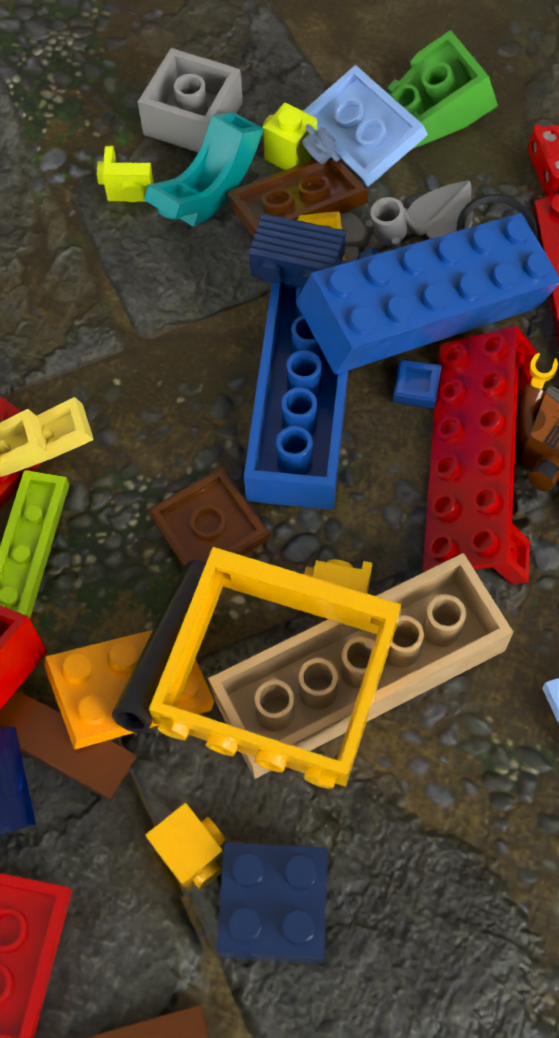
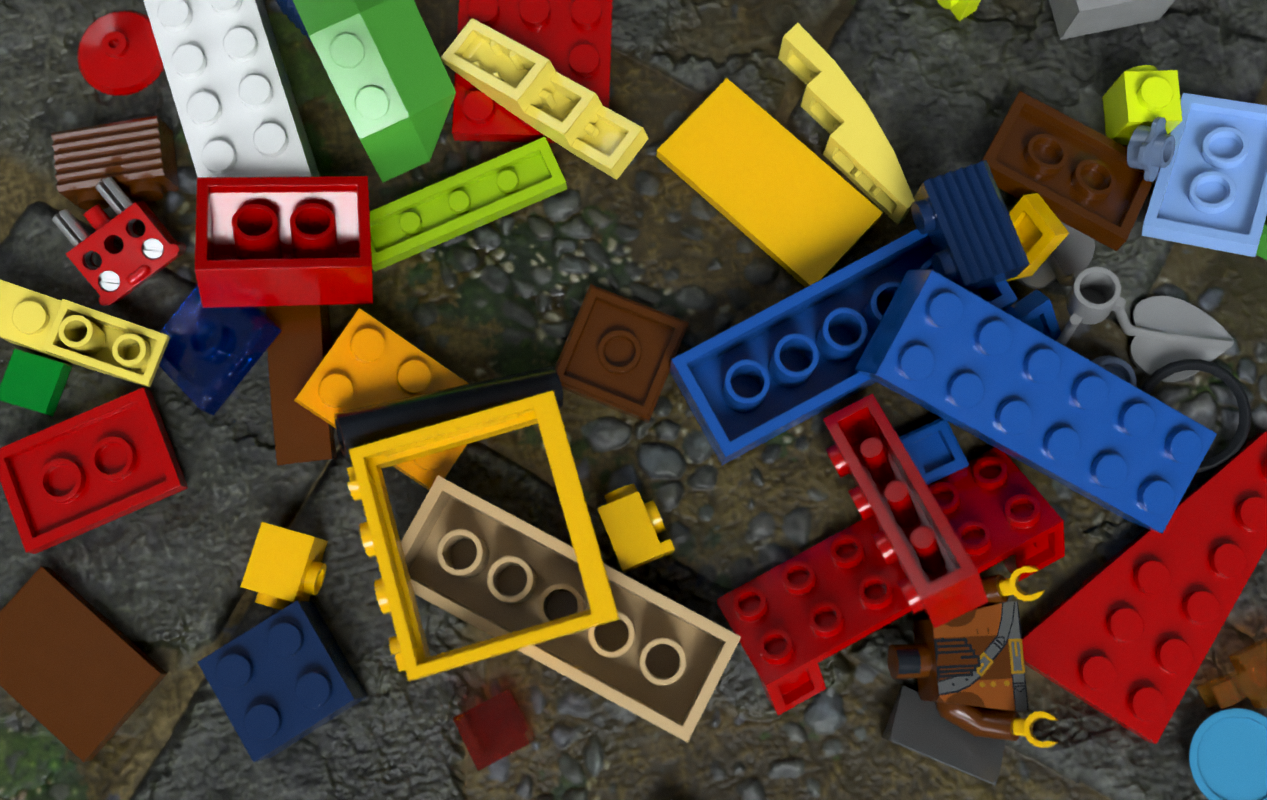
camera: 55 degrees right, 15 degrees up
teal arch [144,112,264,227] -> none
none -> clear red panel [453,688,536,771]
none -> yellow tile [657,78,883,288]
none -> light yellow slope [778,23,915,225]
none -> red brick [823,393,988,628]

